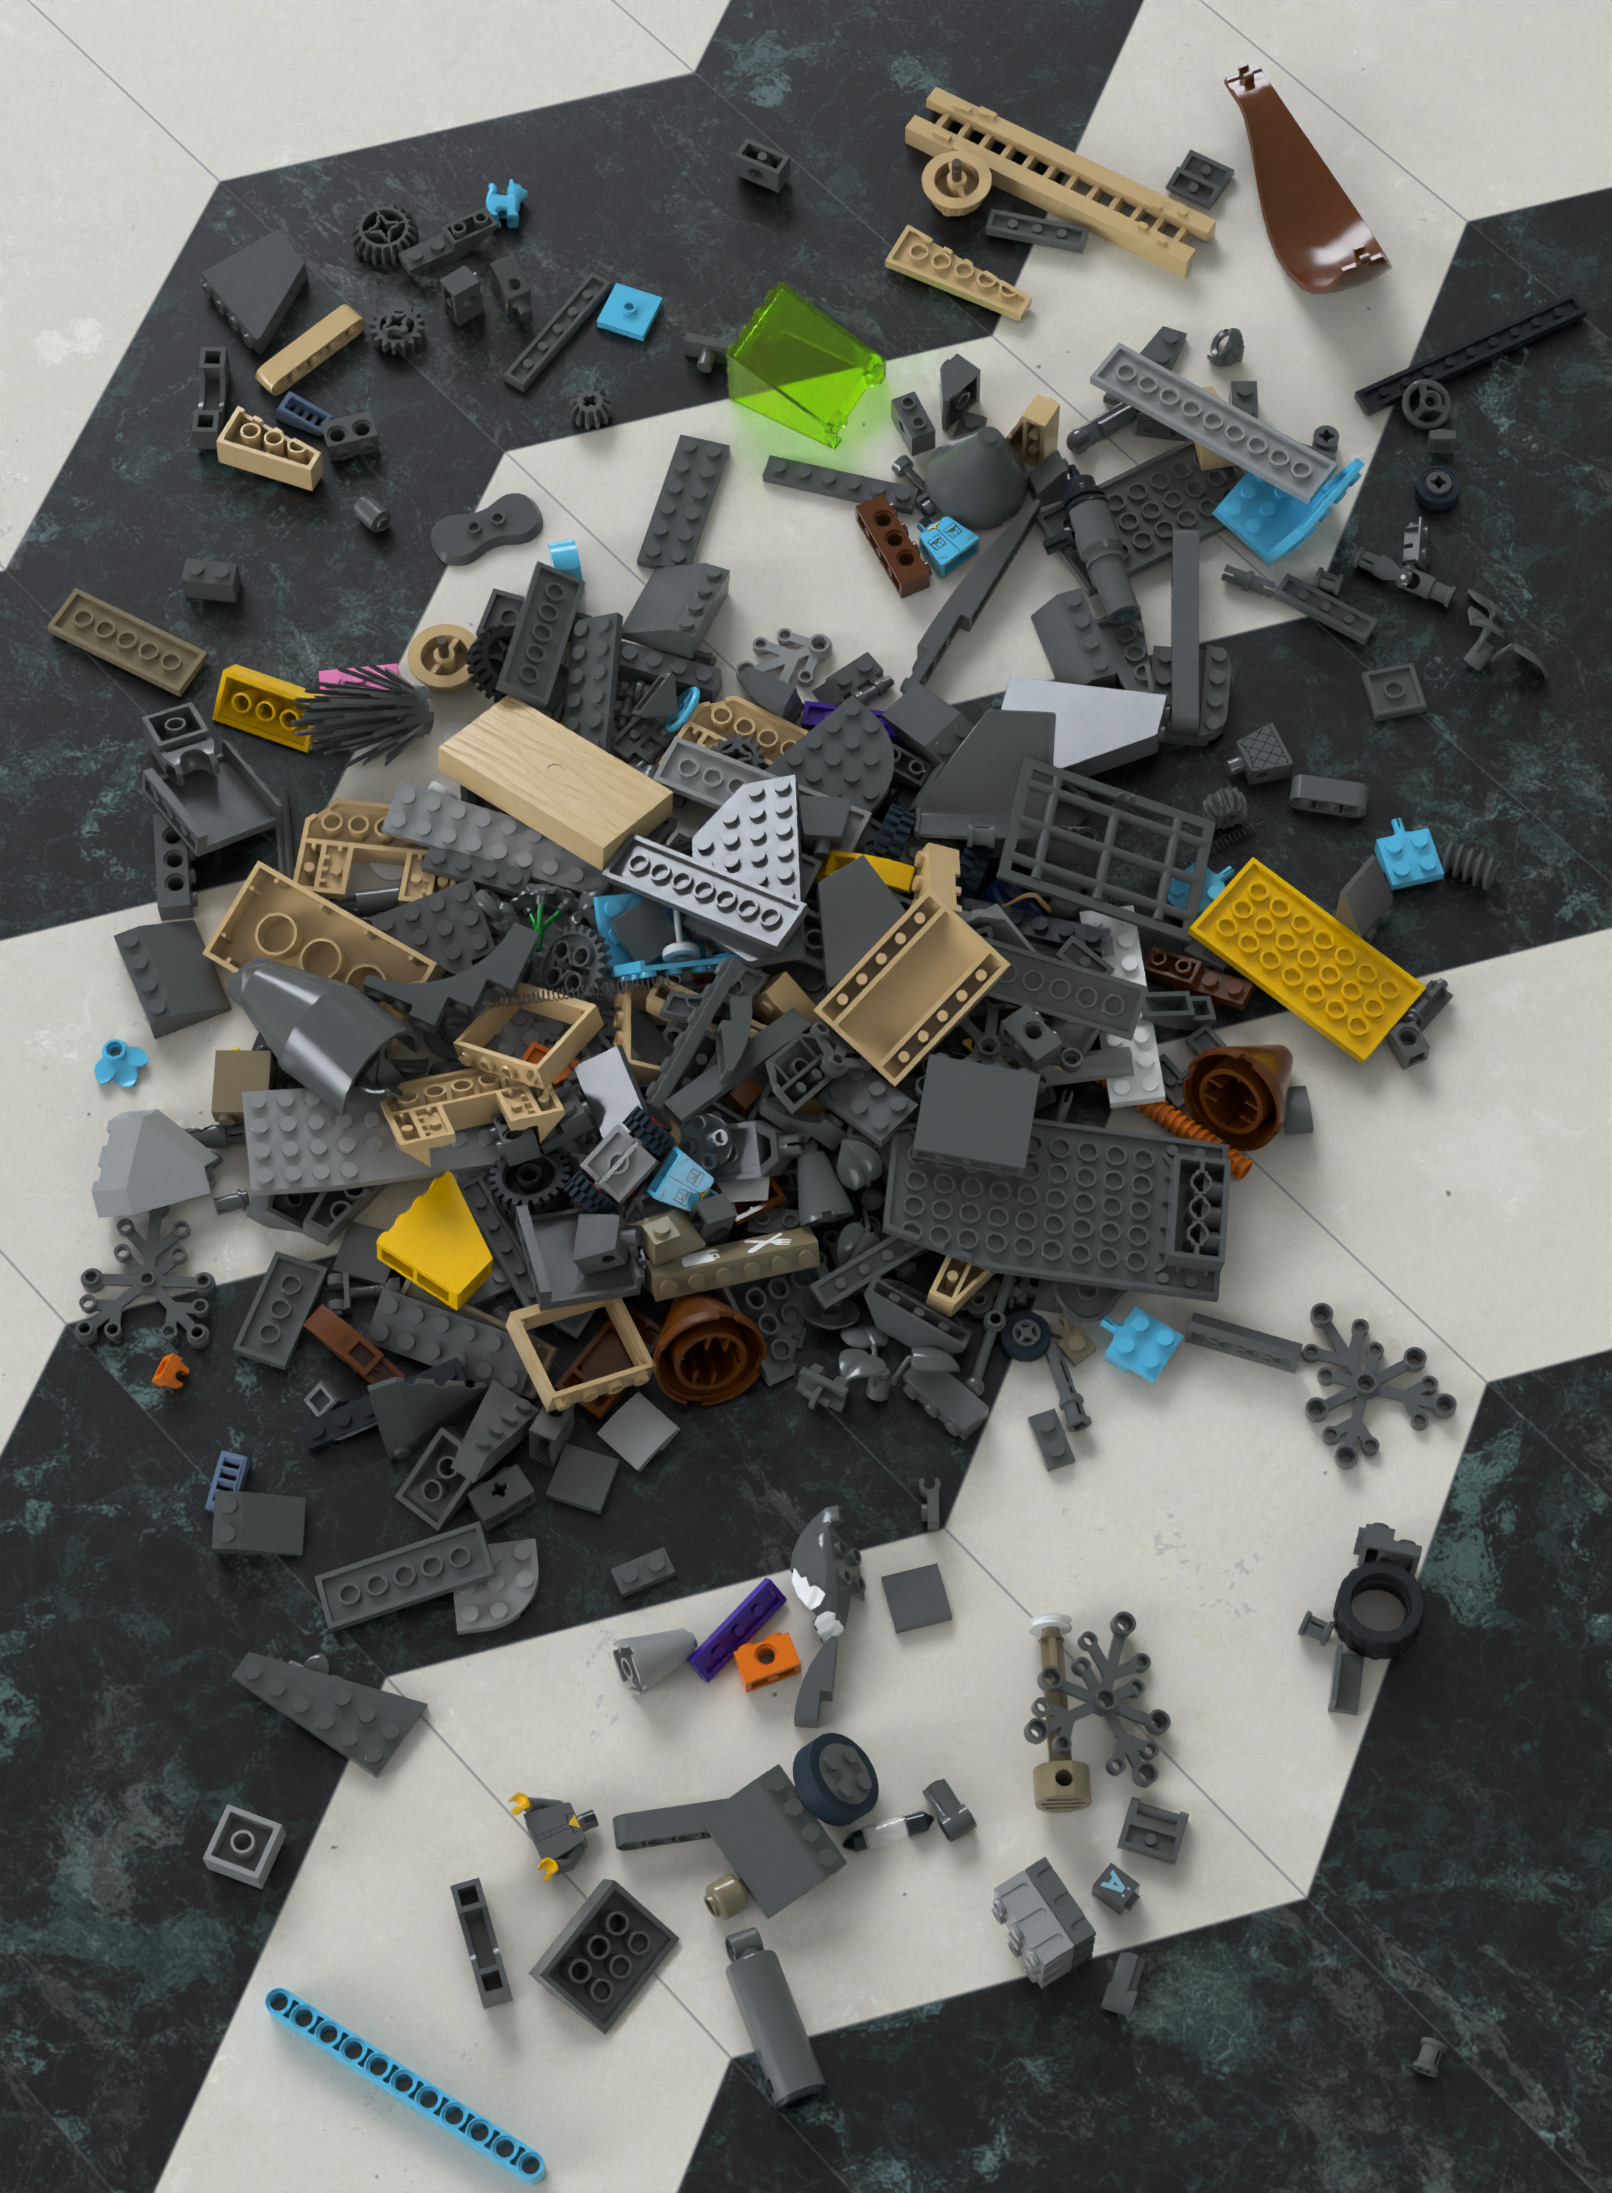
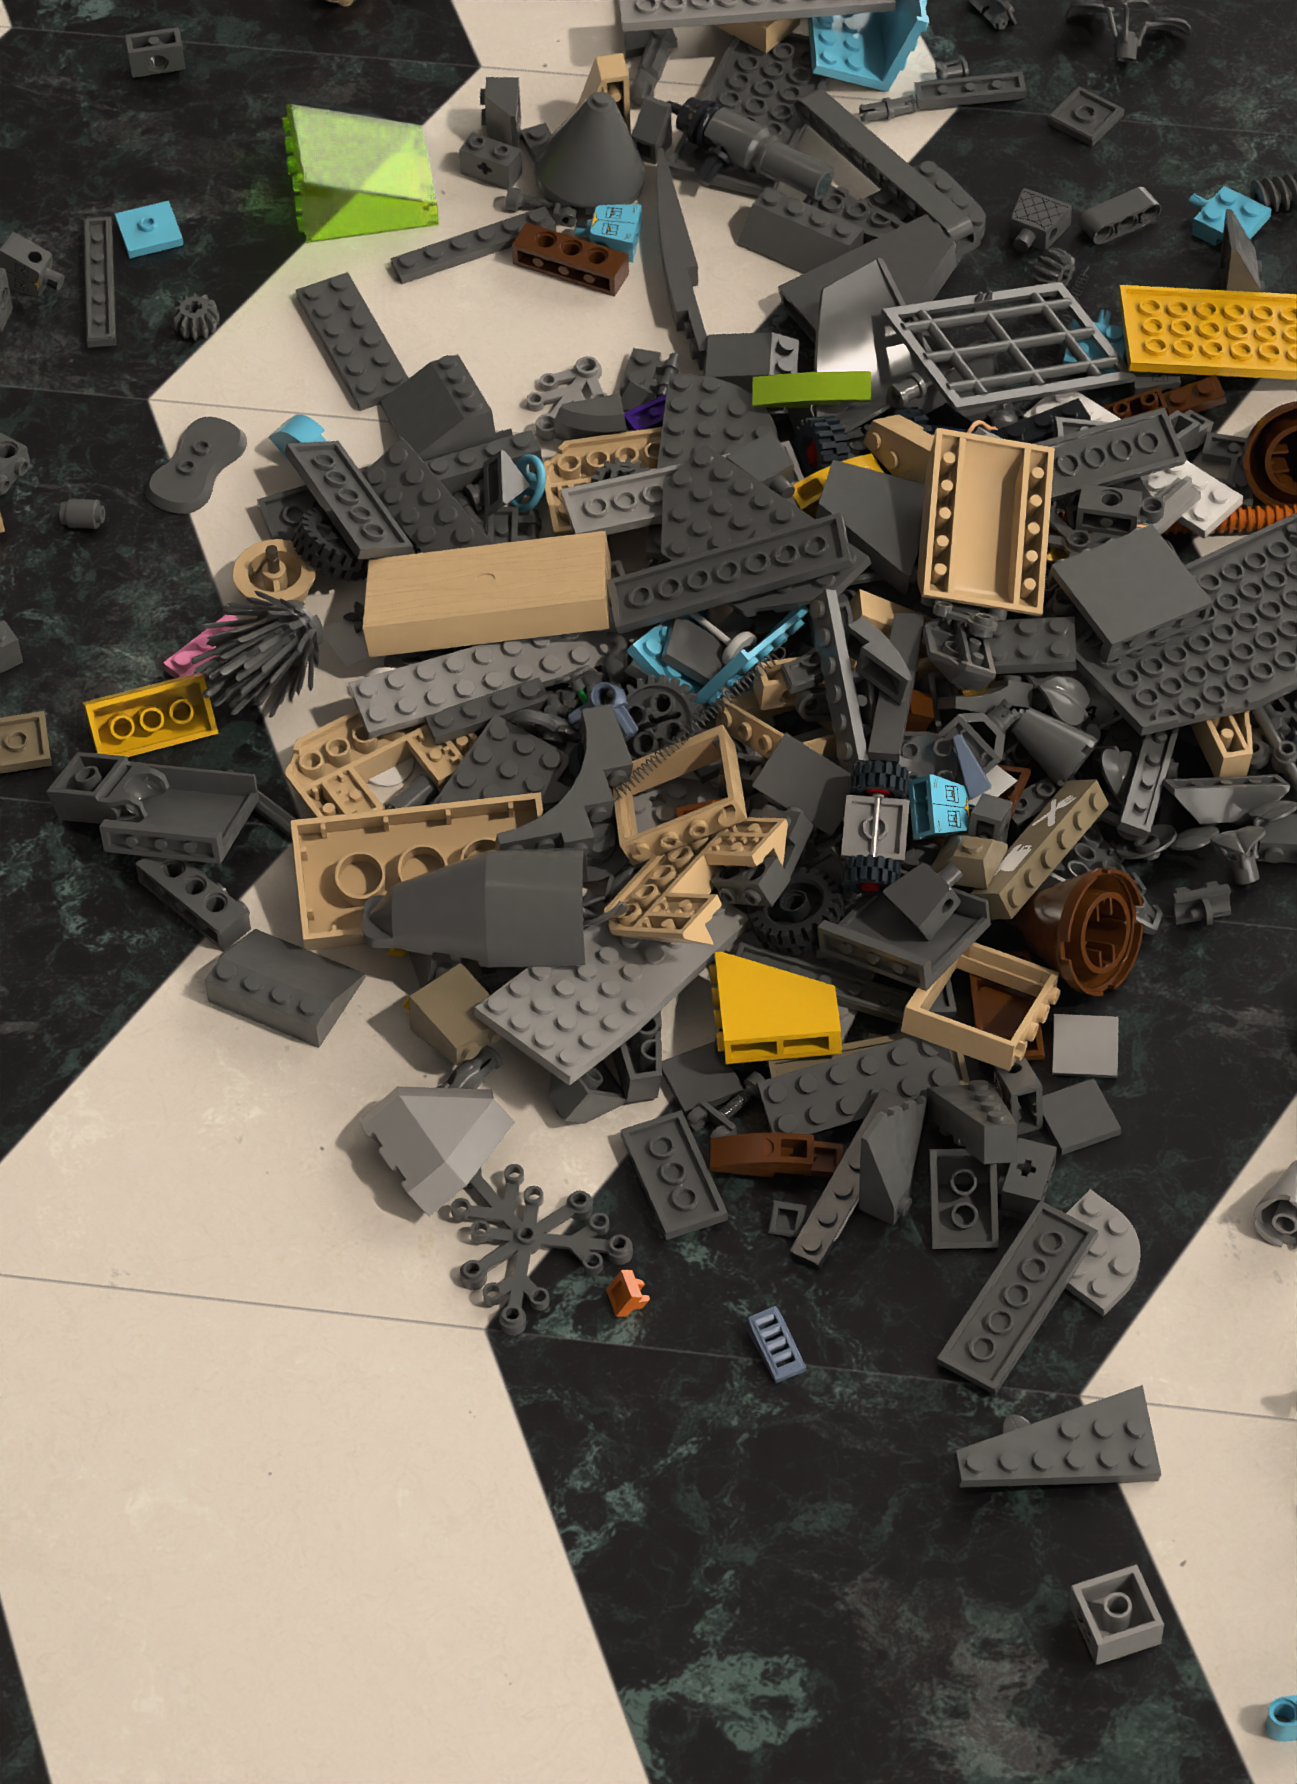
camera: 40 degrees left, 10 degrees down
medium azure plate [95,1039,149,1088] -> none
dark grey slope [212,1491,307,1556] -> none
dark grey pin [213,1189,250,1216] -> none
dark grey plate [611,1547,676,1598] -> none
dark grey tile [684,332,736,373] -> none
tan wing [885,225,1032,322] -> none
dark grey hinge [1135,412,1187,442] -> none
dark grey piece [1353,545,1458,609] -> none
none -> sand blue axle [568,682,638,739]
none -> lime slope [752,371,871,408]
none -> sand blue slope [953,734,992,800]

